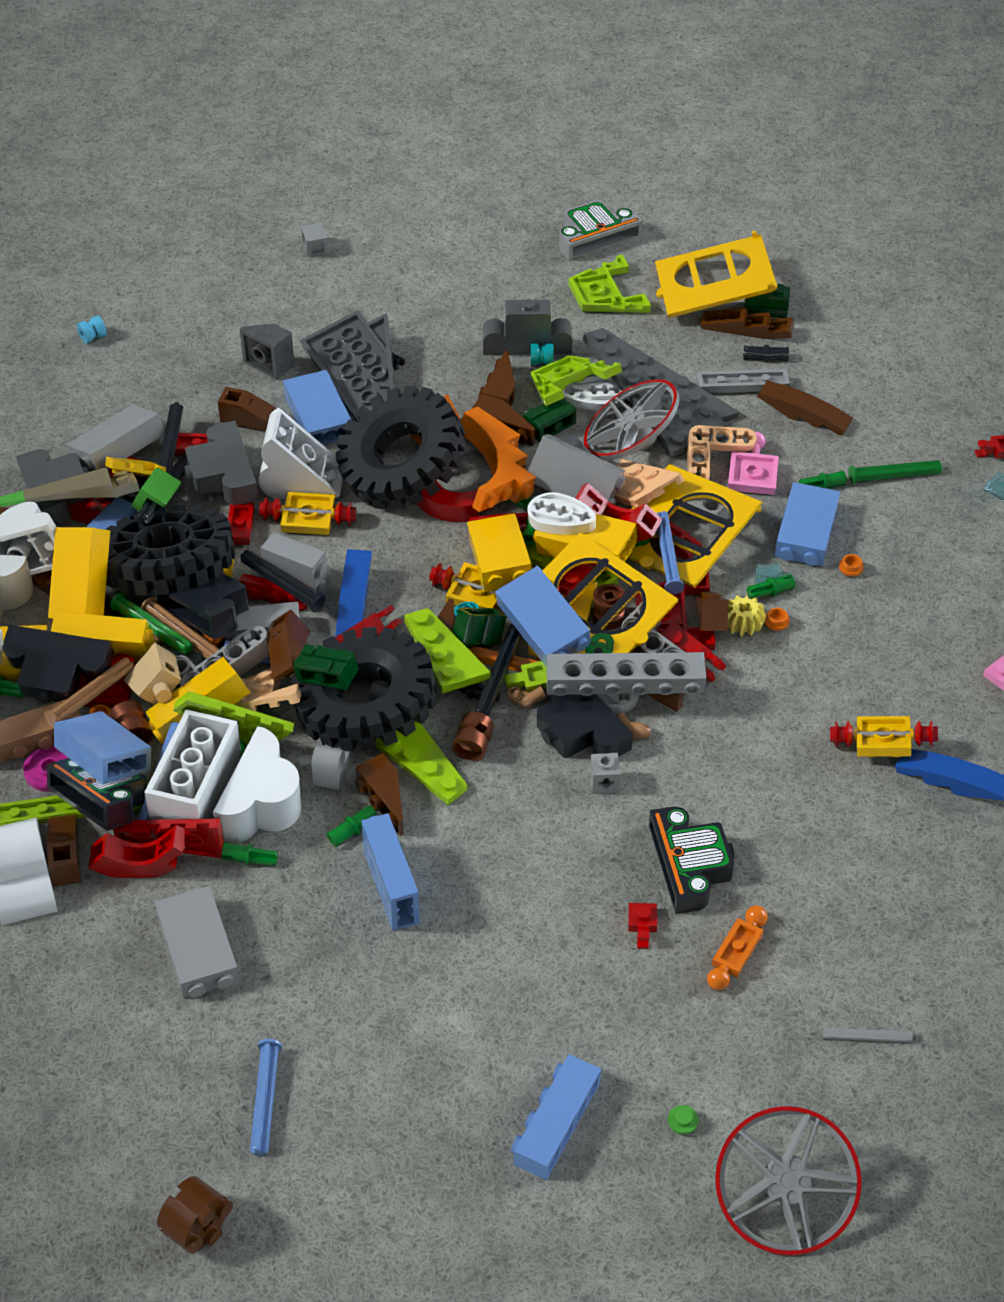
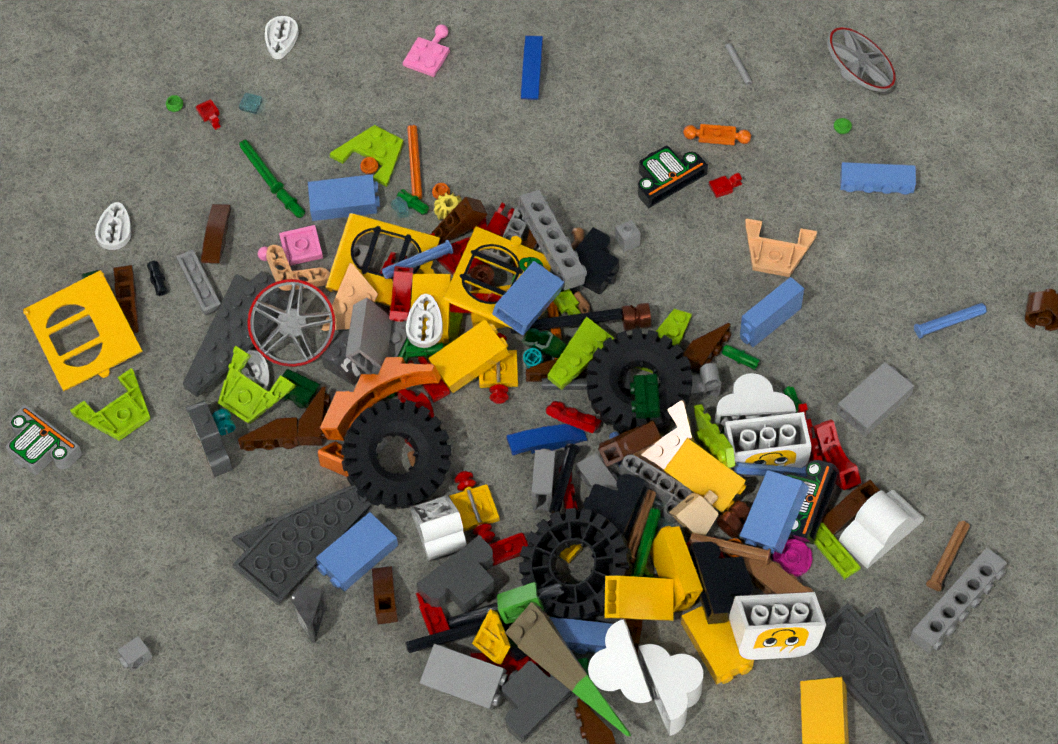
camera: 110 degrees left, 10 degrees up
yellow plate [830,716,938,758] -> none
none -> white piece [95,202,132,250]
none -> lime wing [329,125,404,187]
none -> orange axle [407,125,422,199]
none -> light nougat wing [745,218,817,277]

